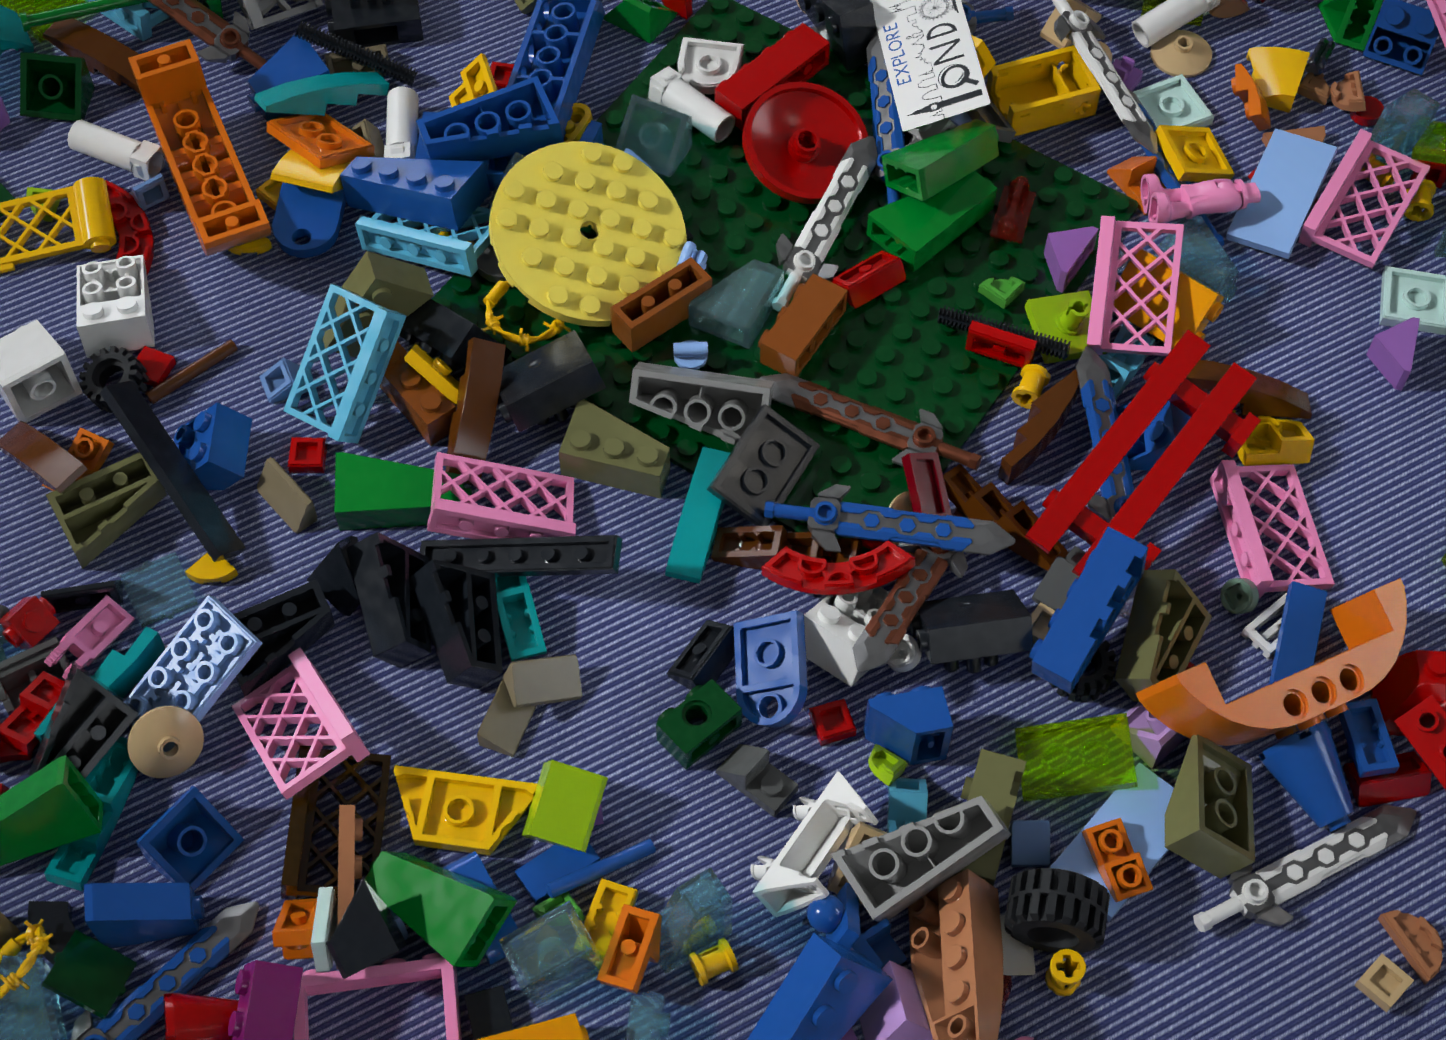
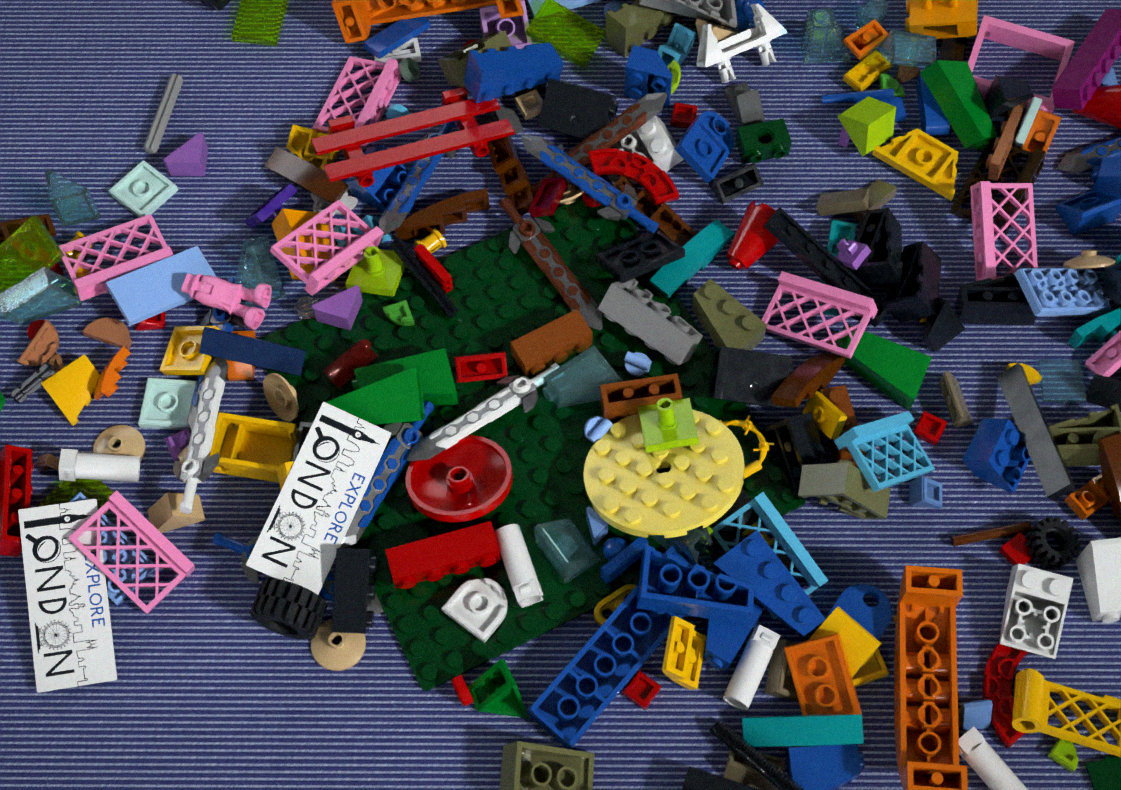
camera: 150 degrees left, 5 degrees up
none -> dark blue tile [199,327,307,376]
none -> dark purple tile [244,183,298,228]
none -> tan dish [263,373,299,421]
none -> medium azure tile [386,104,410,120]
none -> lime tile [638,398,699,453]
none -> red cone [726,200,780,271]
none -> medium lavender tile [836,238,871,270]

